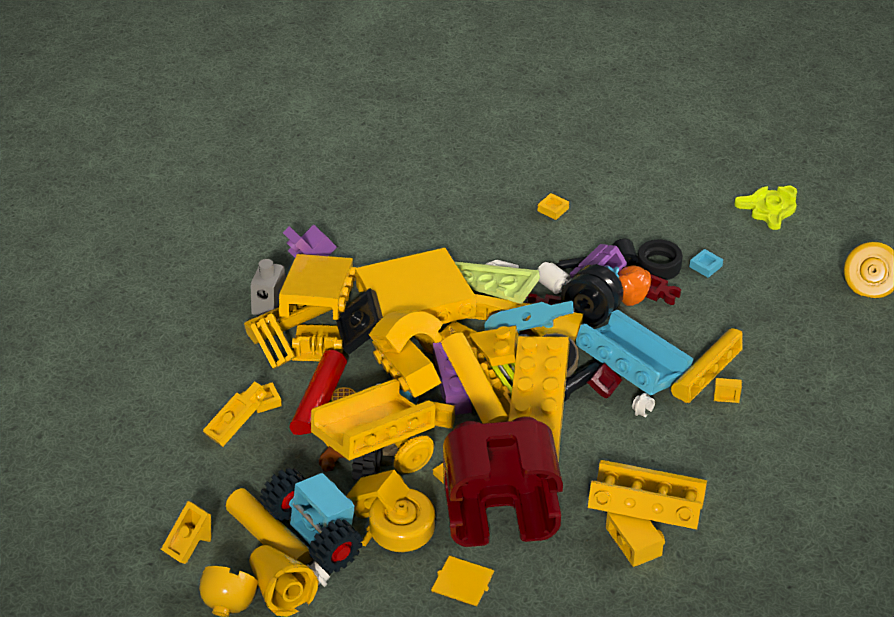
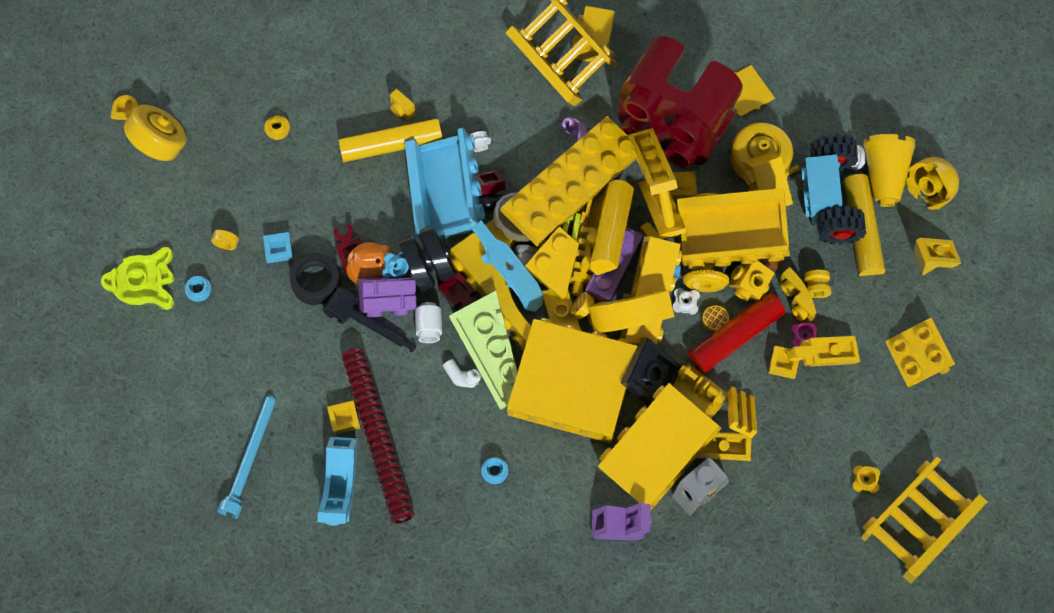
camera: 145 degrees left, 25 degrees up
none -> medium azure plate [185,276,212,302]
none -> yellow tile [211,230,239,250]
none -> medium azure piece [217,396,276,519]
none -> yellow plate [264,116,290,140]
none -> medium azure arch [317,437,357,526]
none -> dark red piece [341,348,415,524]
none -> medium azure plate [481,457,508,484]
none -> medium lavender arm [562,117,588,141]
none -> yellow fence [628,128,687,239]
none -> yellow slope [779,267,816,323]
none -> dark pink plate [791,323,817,347]
none -> yellow wheel [804,270,832,298]
none -> yellow plate [852,465,880,494]
none -> yellow fence [861,457,988,584]
none -> yellow hinge [885,318,955,387]

